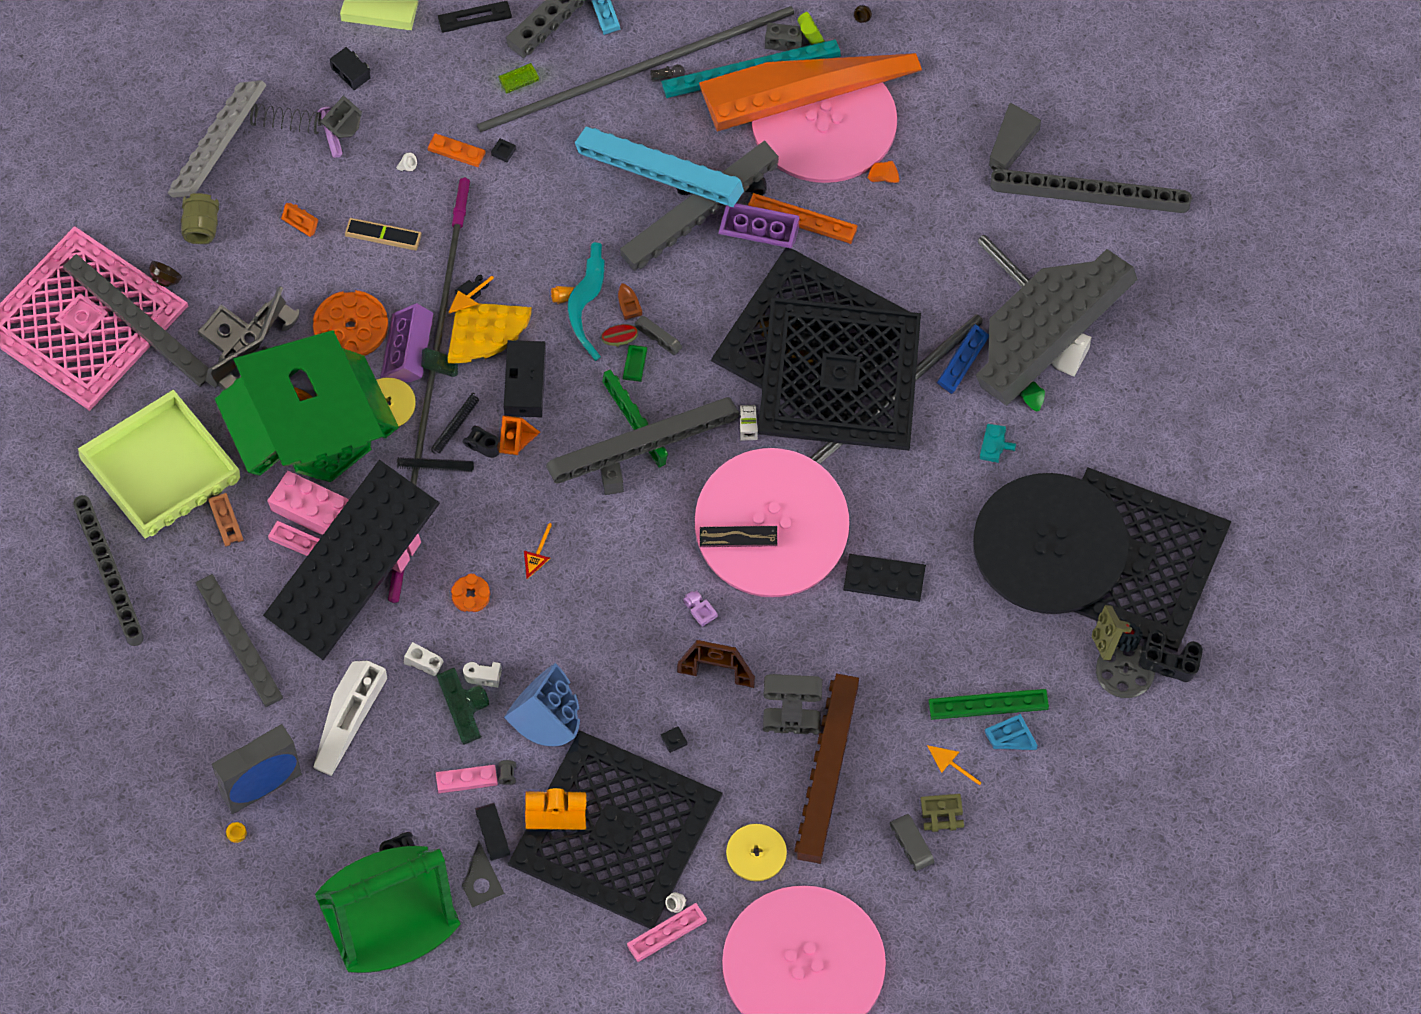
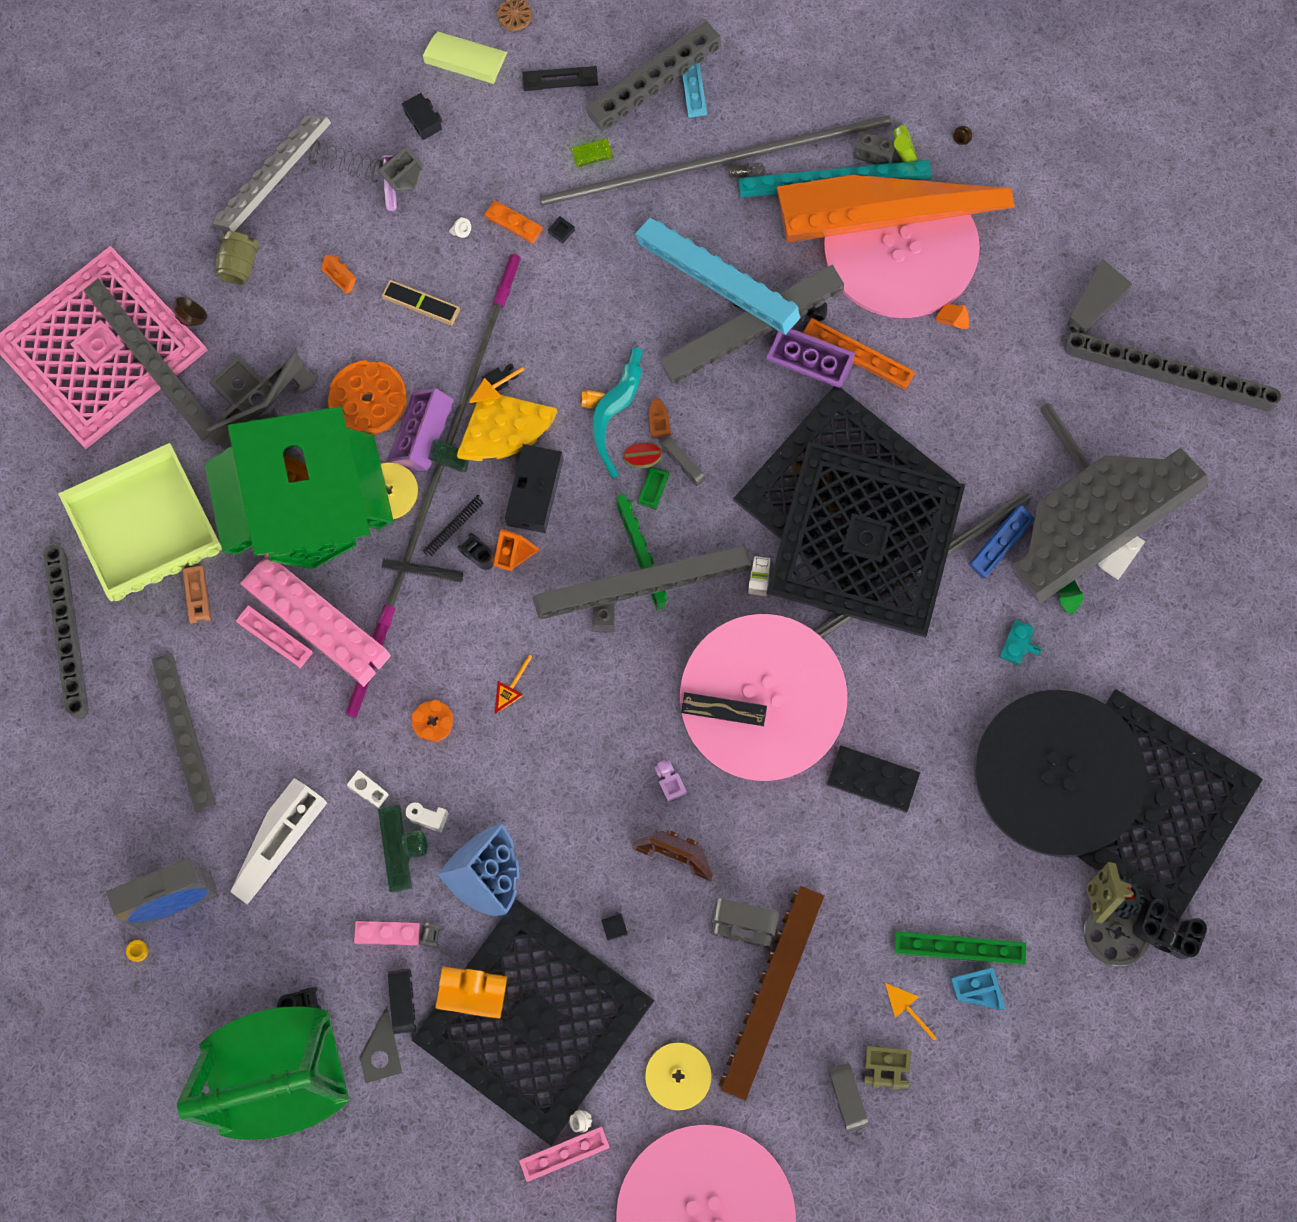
camera: 15 degrees right, 10 degrees up
black plate [263,460,440,660] -> none

